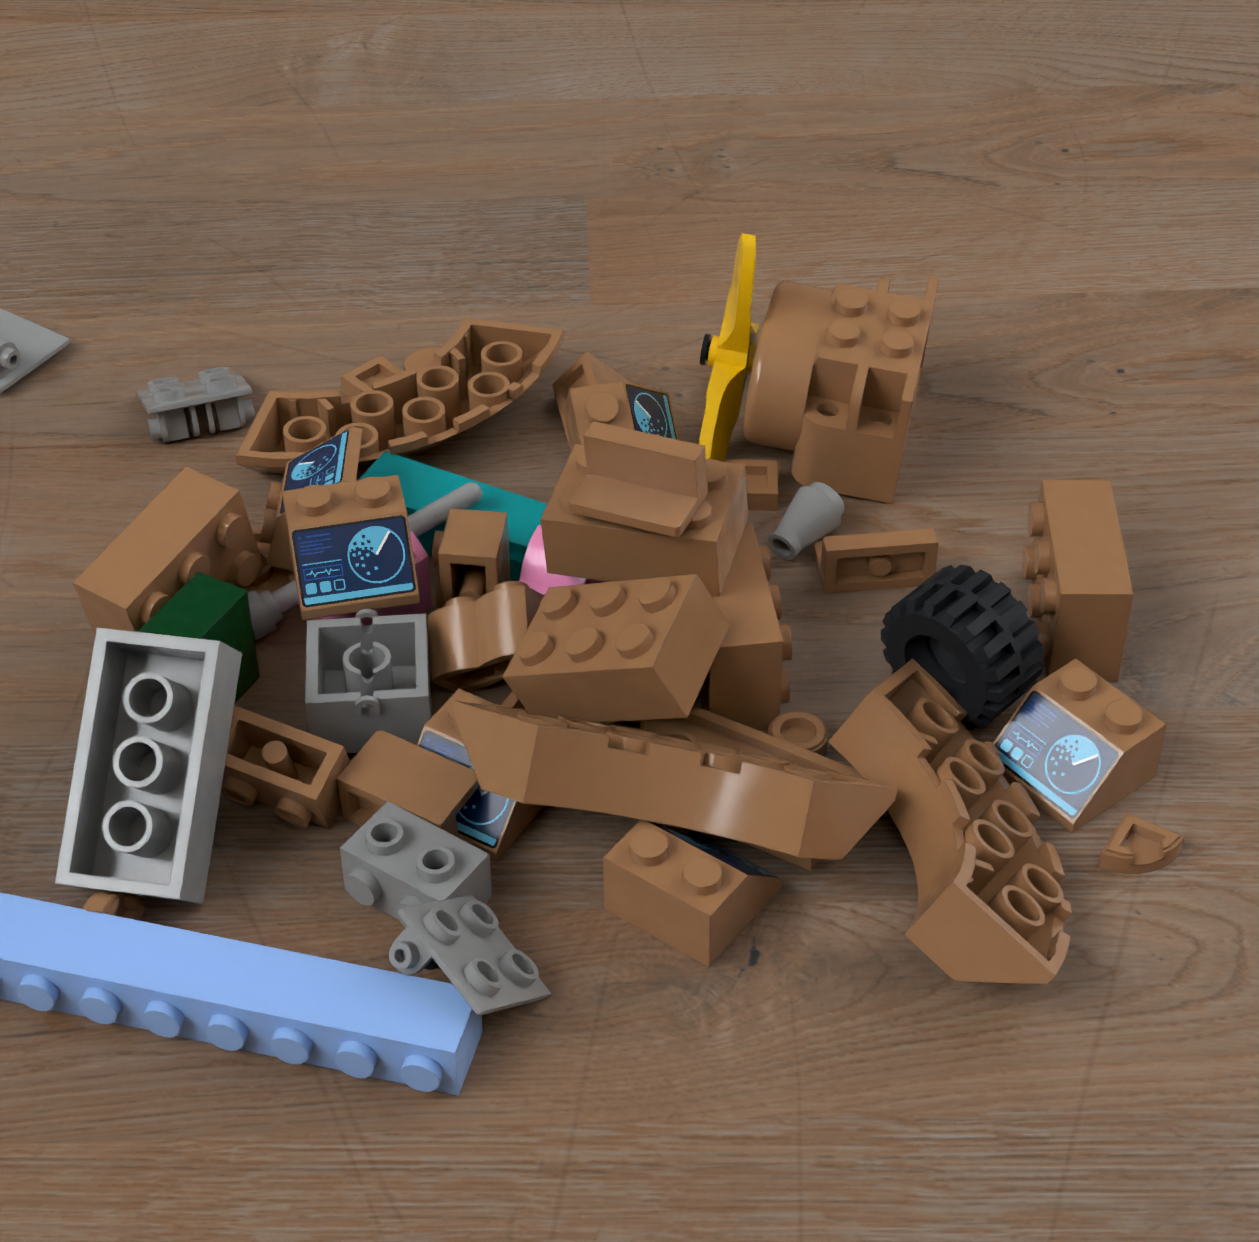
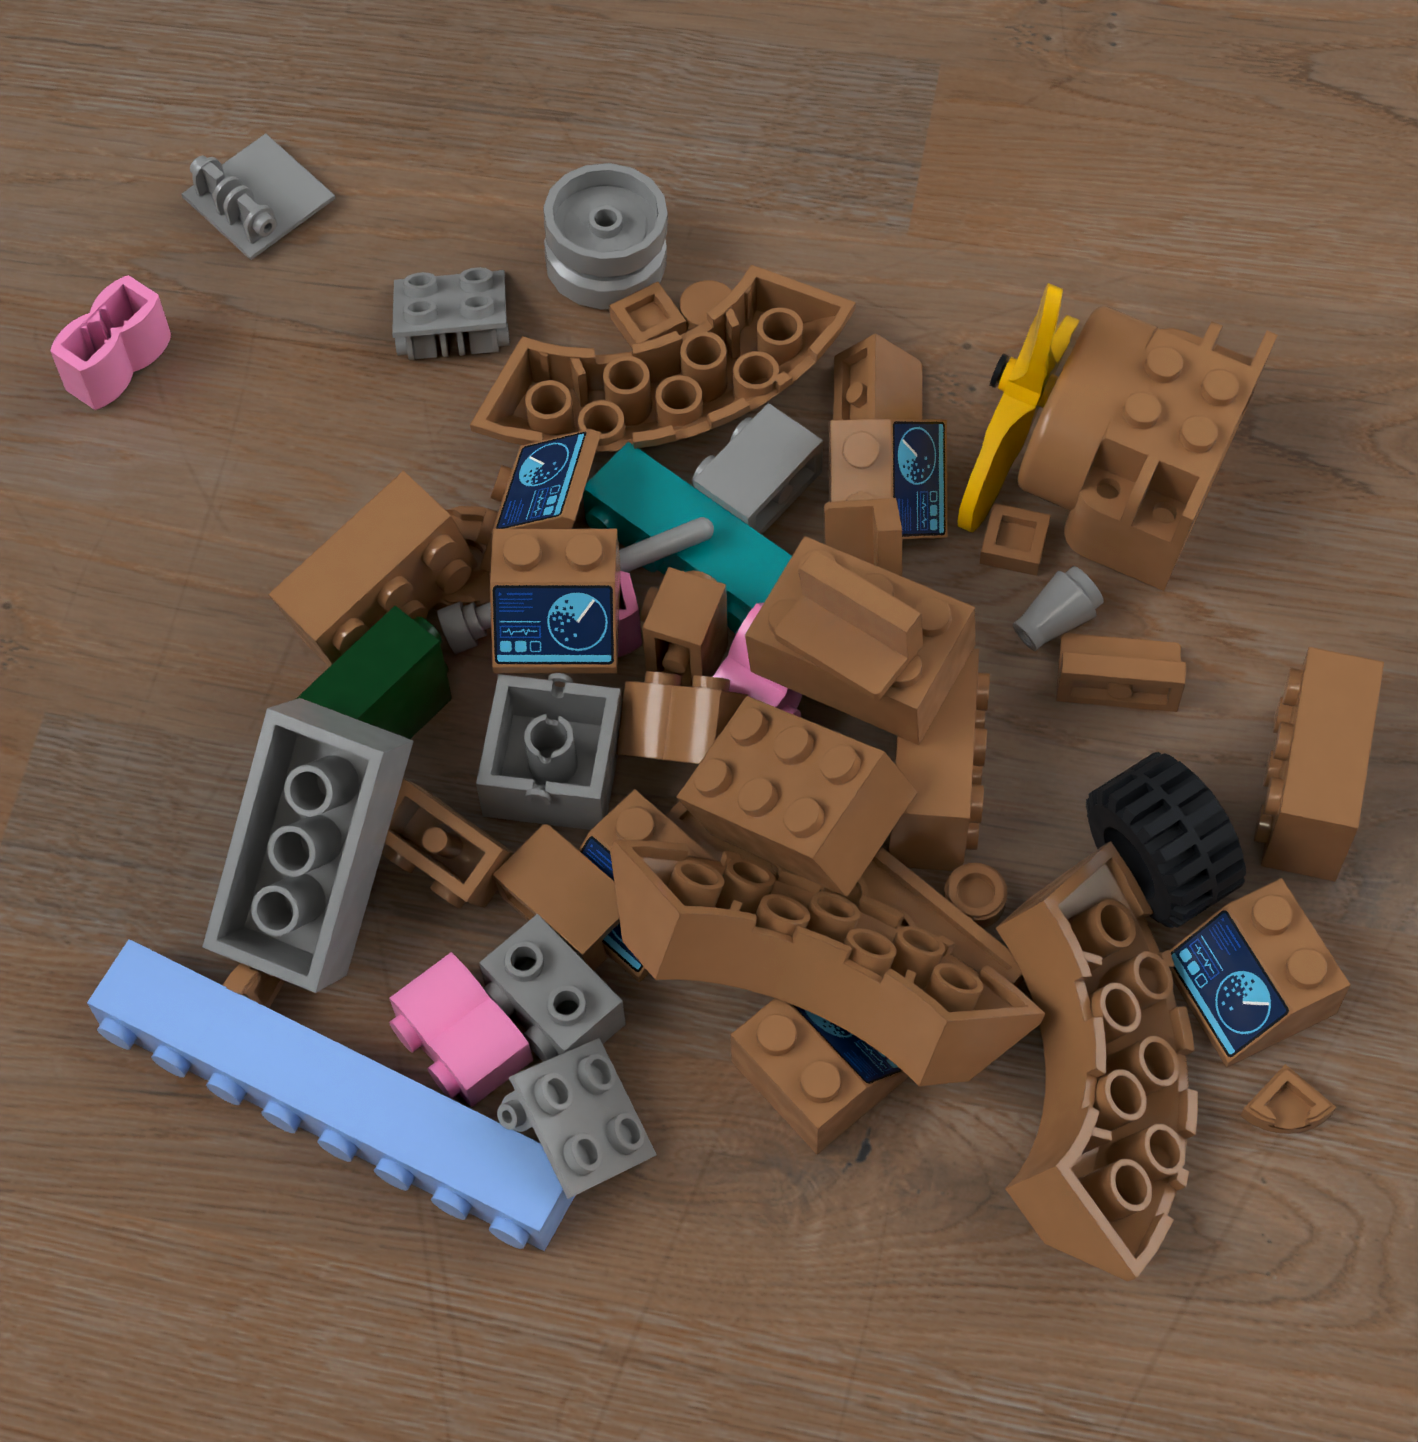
camera: 15 degrees right, 20 degrees up
none -> bright pink brick [389,952,533,1107]
none -> light grey wheel [543,163,668,310]
none -> light grey brick [692,403,823,534]

